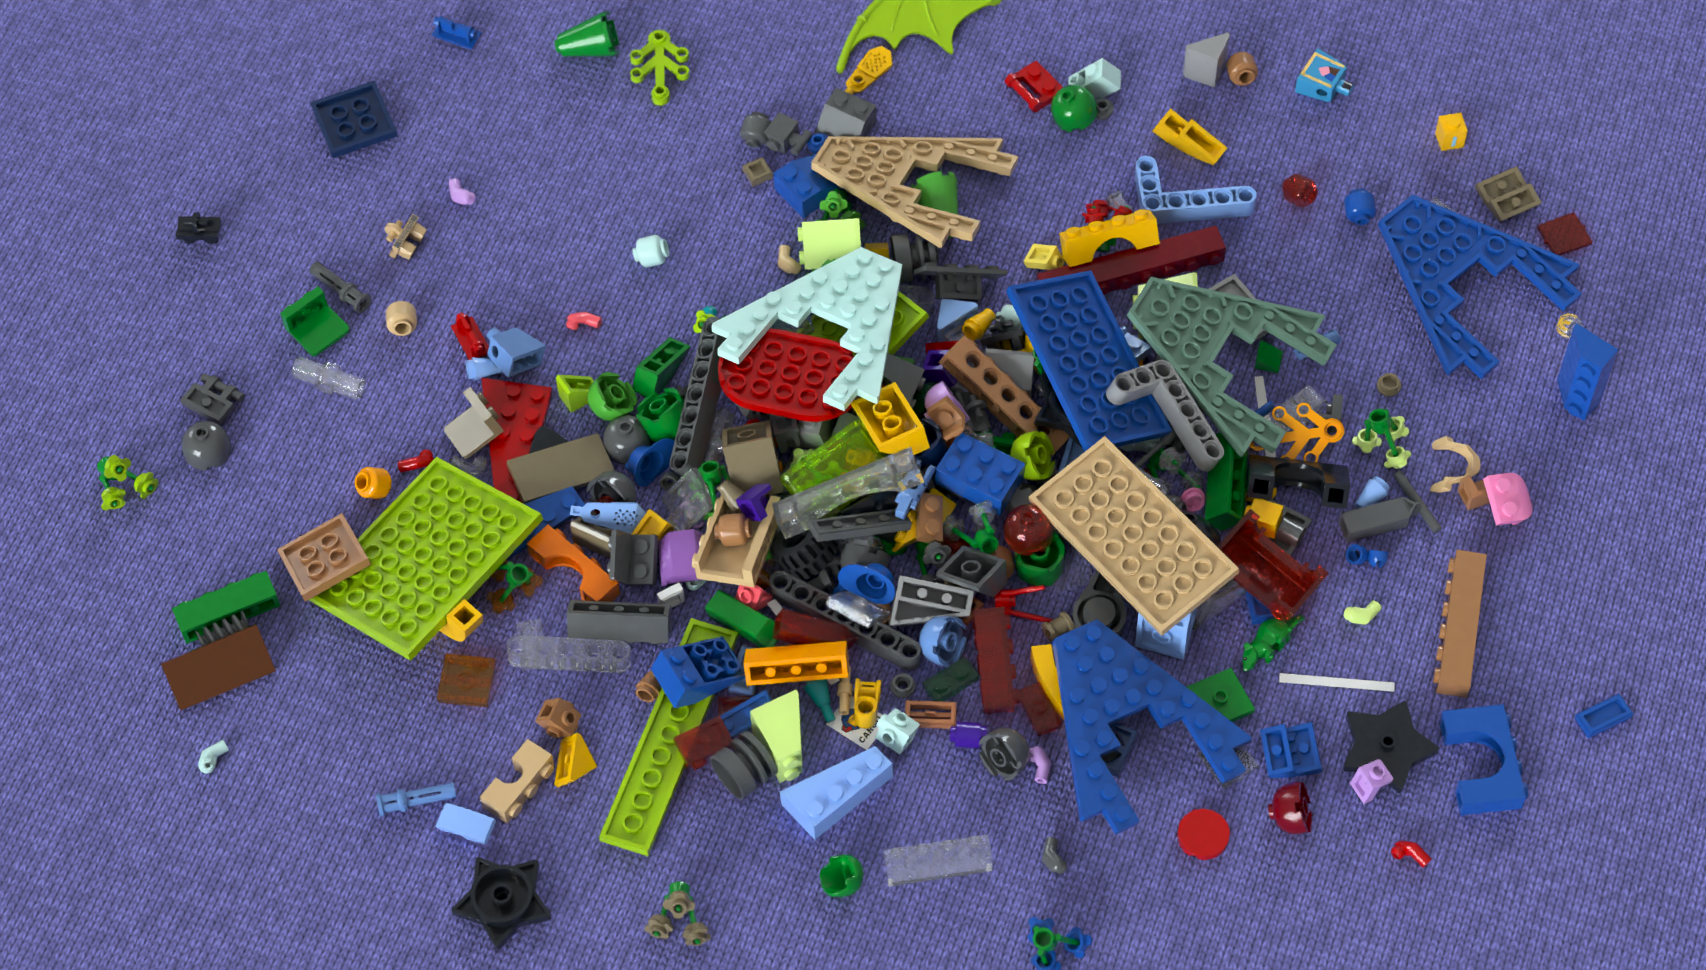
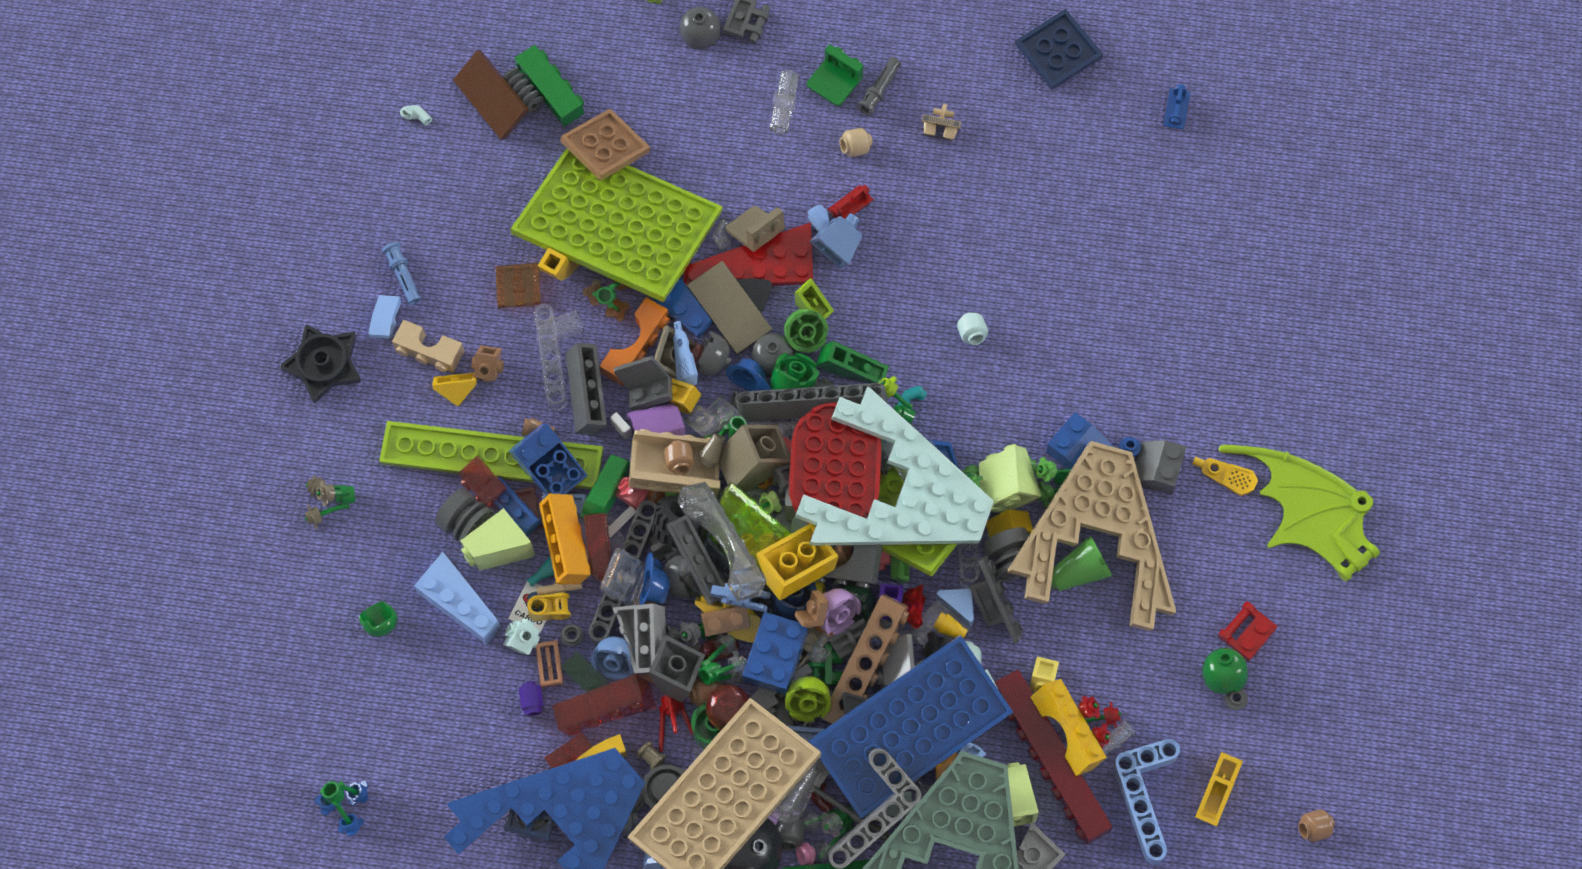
camera: 80 degrees right, 10 degrees up
light orange head [355,467,392,499] -> none
red arm [398,450,434,473] -> none
lavender arm [448,179,476,205] -> none
green cone [554,11,619,57] -> none
coral arm [566,312,602,330] -> none
lime plant [630,30,690,106] -> none
dark purple panel [736,484,772,521] -> none
dark grey head [740,112,771,148] -> none
dark tan tile [742,157,773,187] -> none
dark grey brick [764,113,813,156] -> none
tan arm [778,245,801,275] -> none
clear brick [884,834,992,887] -> none
dark grey cylinder [979,727,1030,781] -> none
lavender arm [1030,746,1052,784] -> none
dark grey arm [1042,837,1067,874] -> none
light aqua slope [1068,58,1121,98] -> none
light grey slope [1183,32,1230,87] -> none

